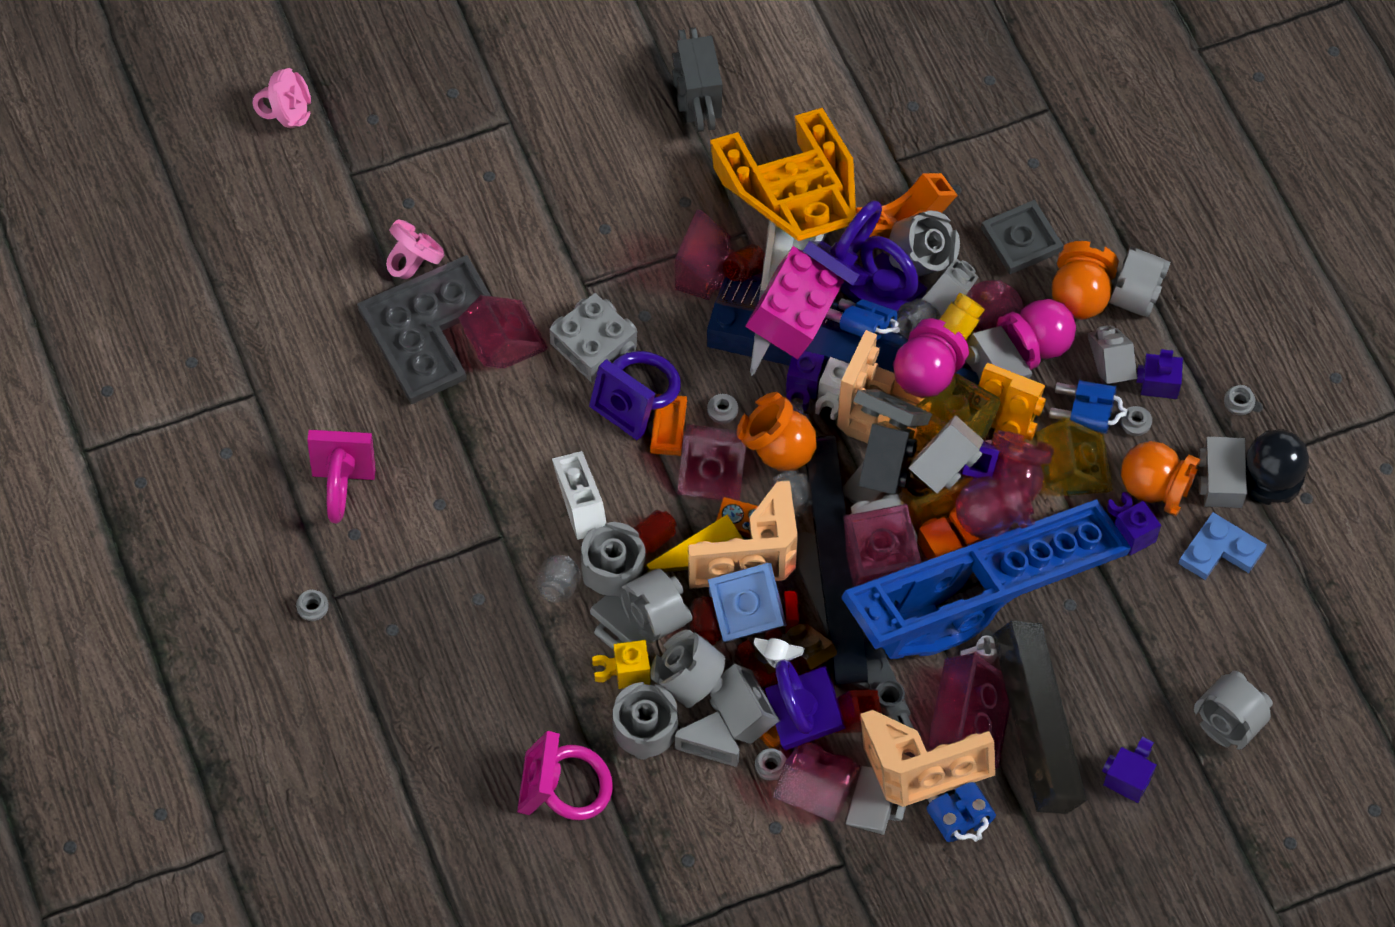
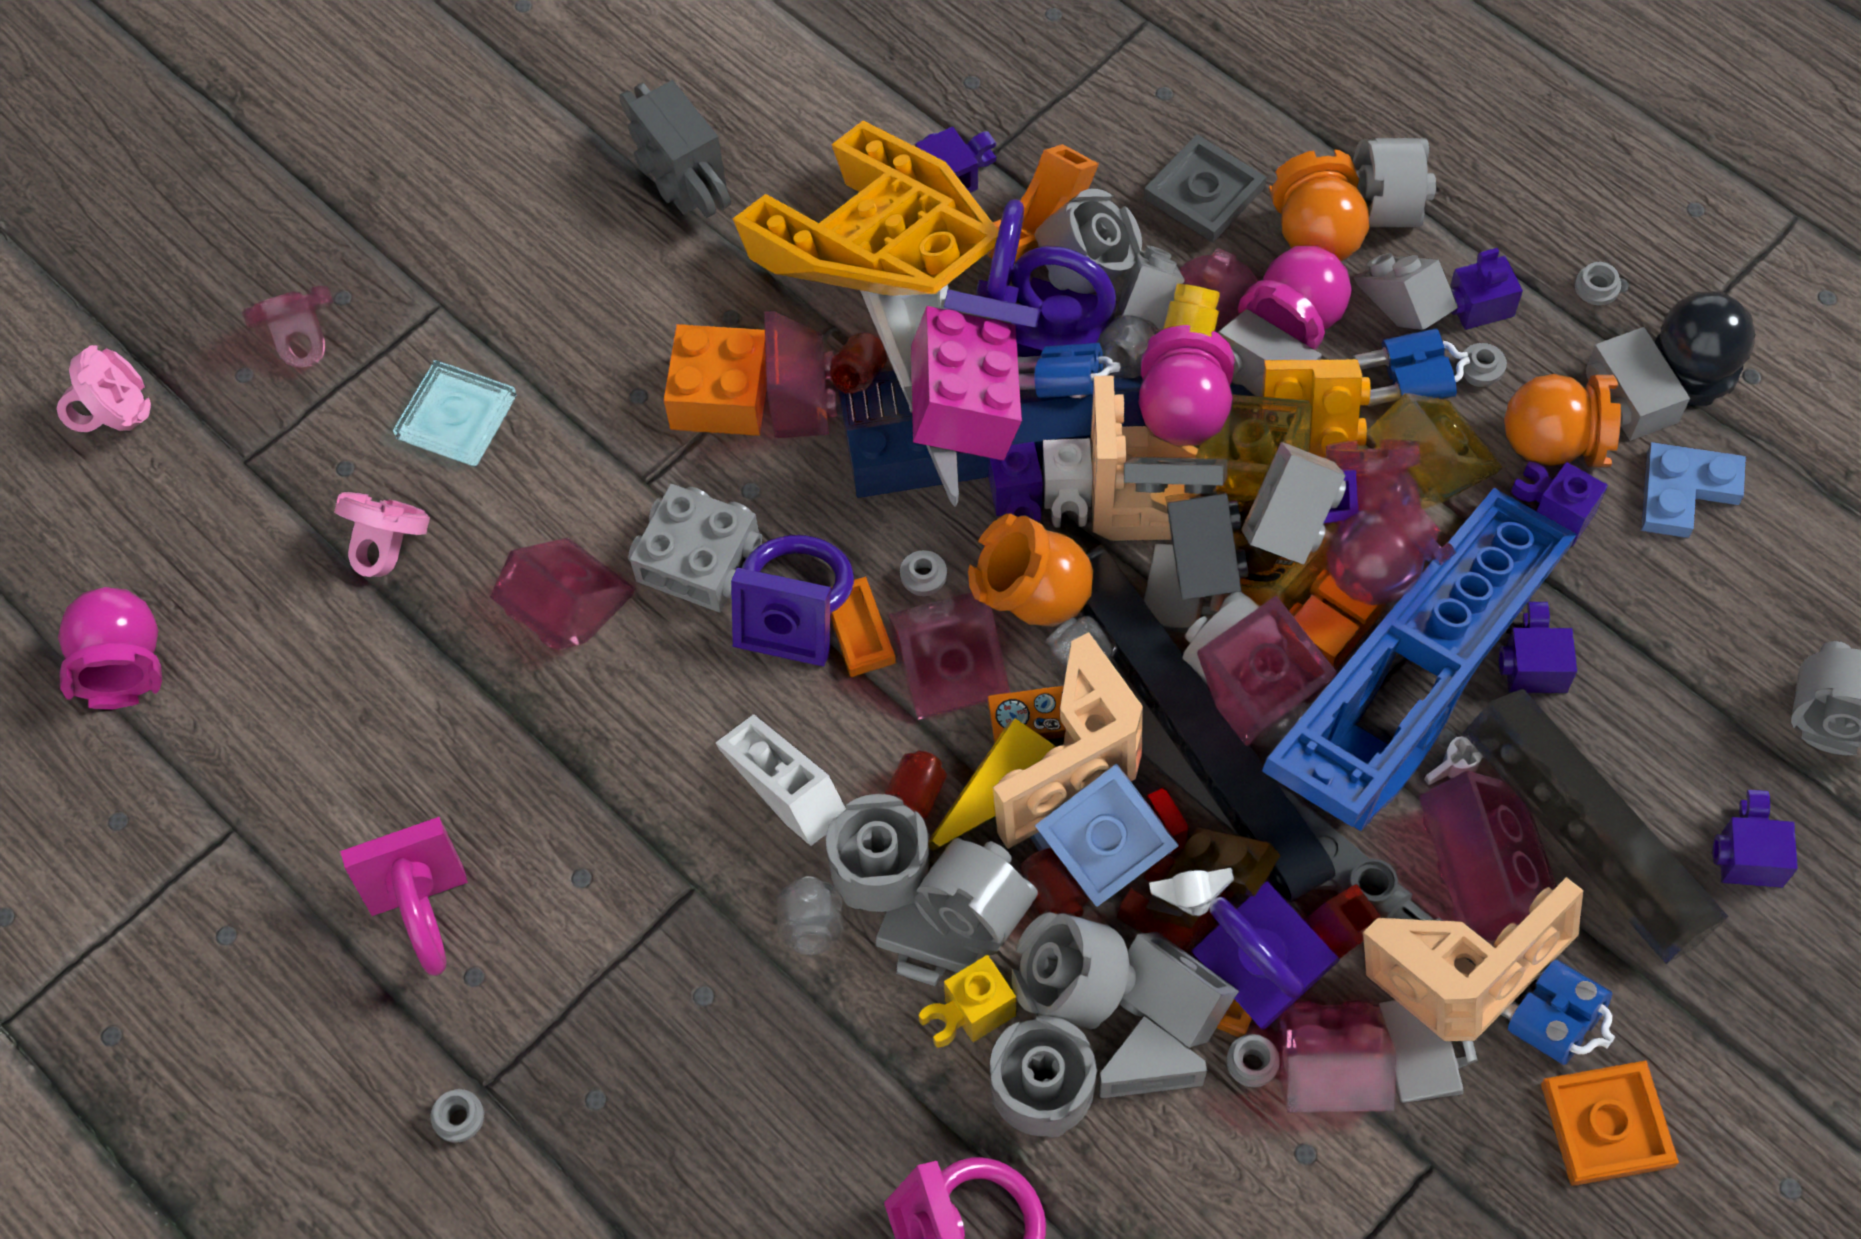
camera: 20 degrees left, 0 degrees up
flat silver plate [357,255,495,405] -> none
none -> dark pink tile [58,587,162,709]
none -> clear pink tile [242,285,334,368]
none -> clear light blue tile [393,360,517,467]
none -> orange brick [664,324,771,436]
none -> dark purple brick [915,126,996,193]
none -> dark purple brick [1498,602,1577,693]
none -> orange tile [1541,1060,1679,1186]

